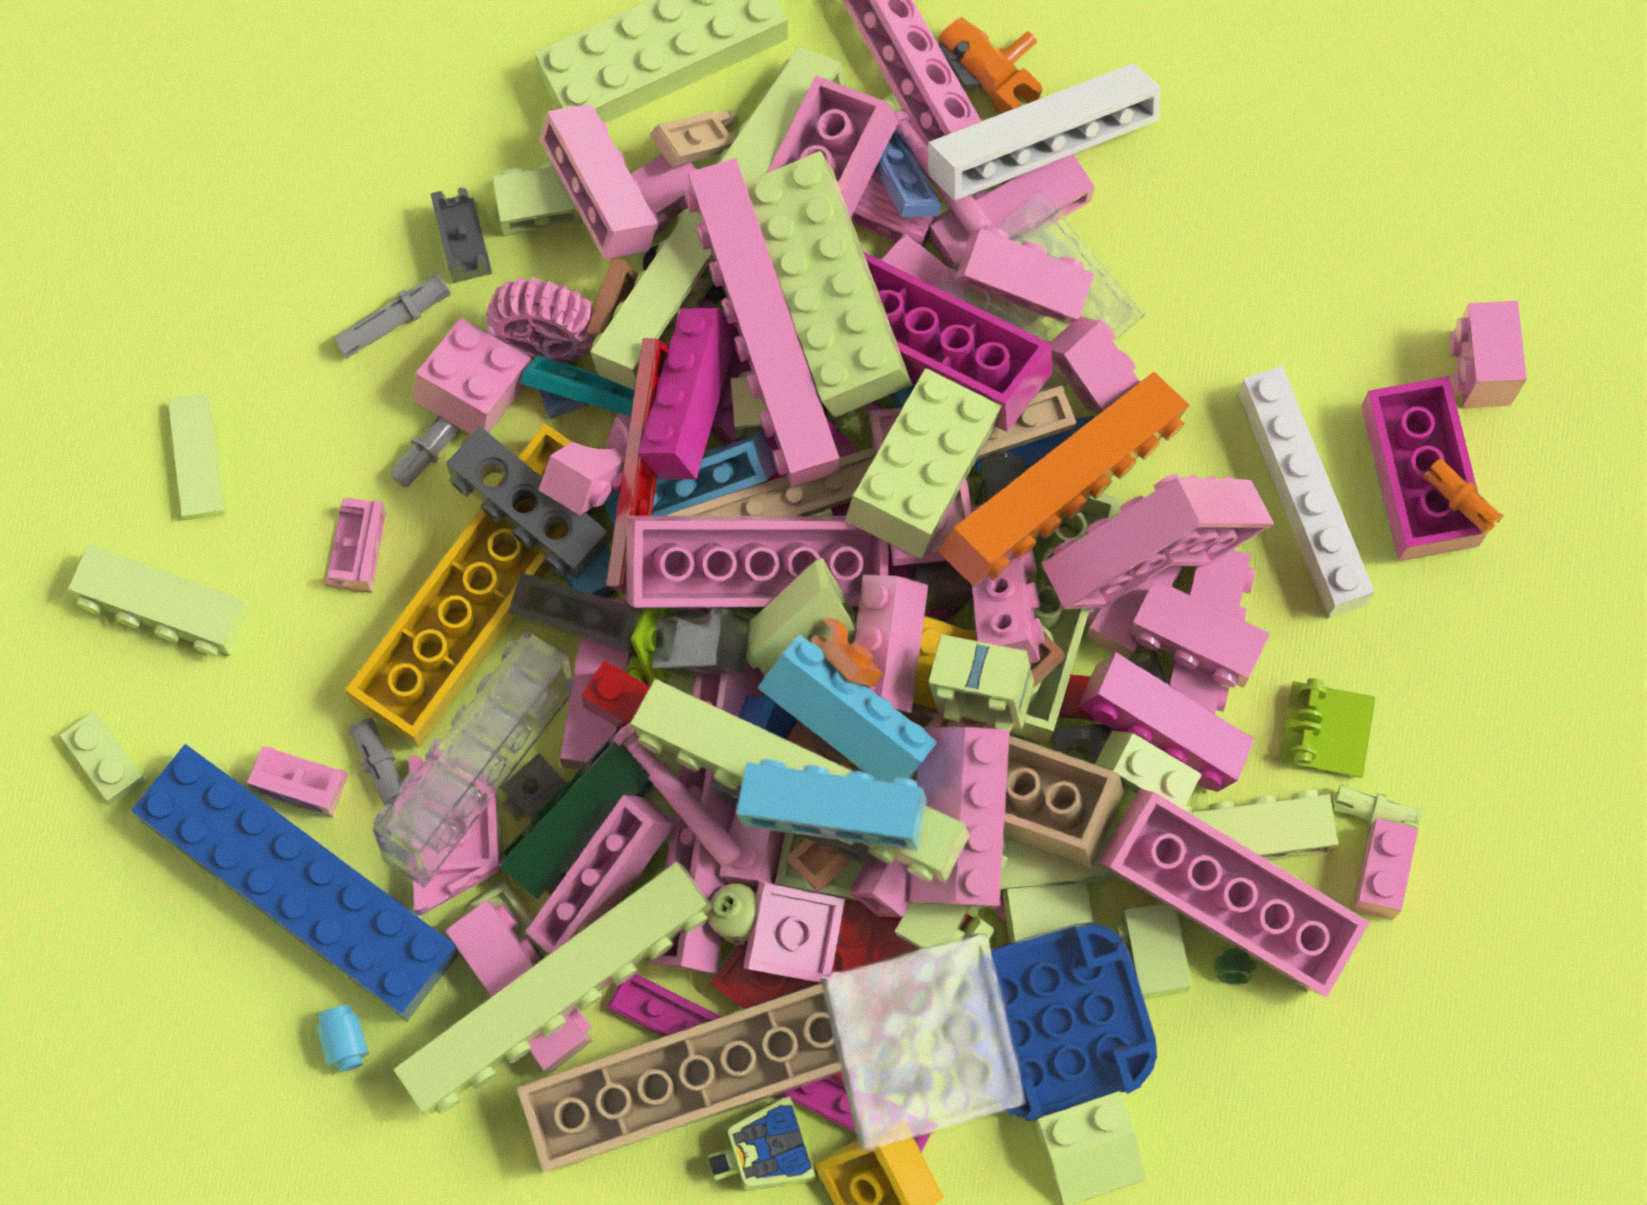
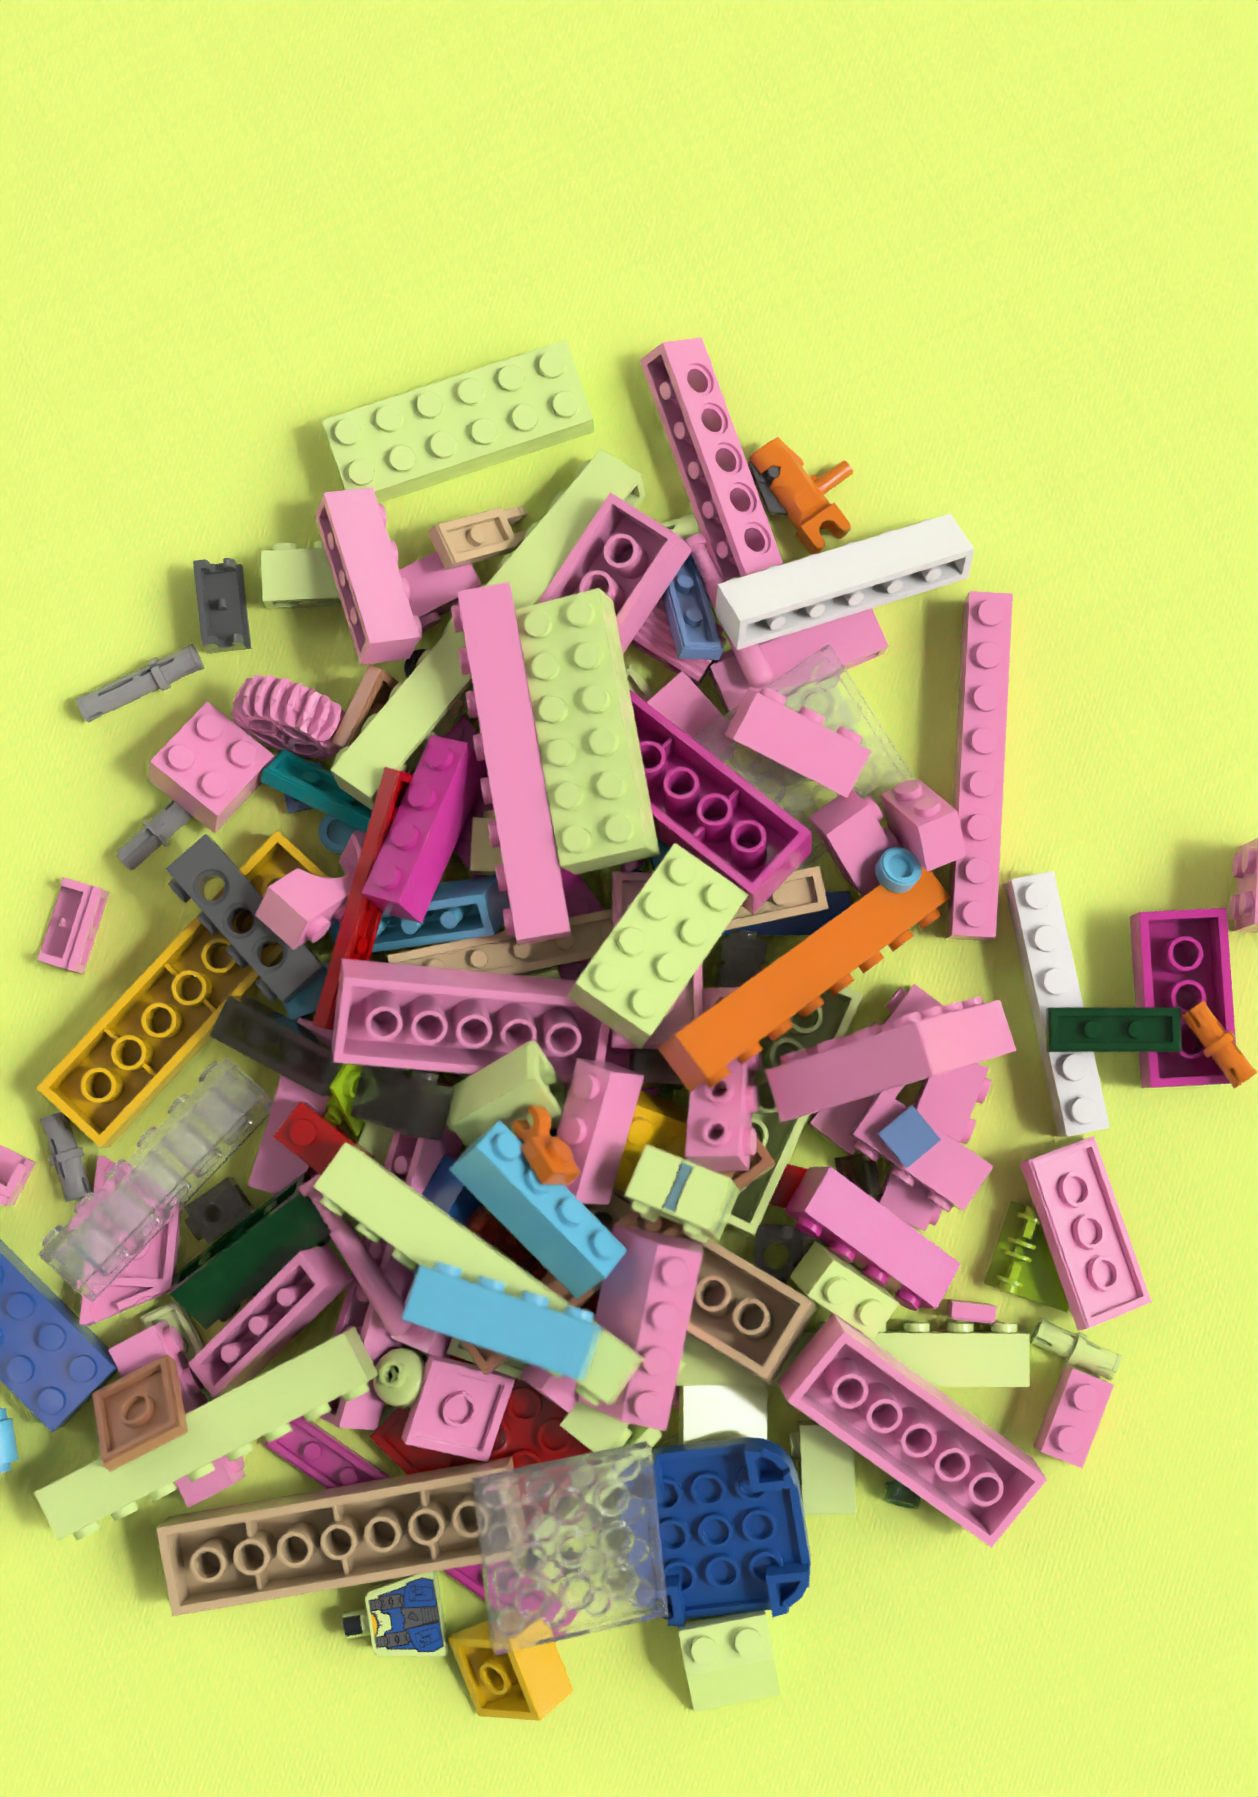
camera: 10 degrees right, 10 degrees up
none -> nougat tile [92,1354,188,1472]
none -> medium azure tile [318,814,358,854]
none -> medium azure tile [875,847,922,893]
none -> medium blue tile [877,1105,941,1168]
none -> bright pink brick [881,779,966,872]
none -> bright pink brick [946,591,1013,941]
none -> bright pink tile [946,1299,997,1324]
none -> bright pink tile [1020,1136,1152,1331]
none -> dark green tile [1046,1007,1182,1052]

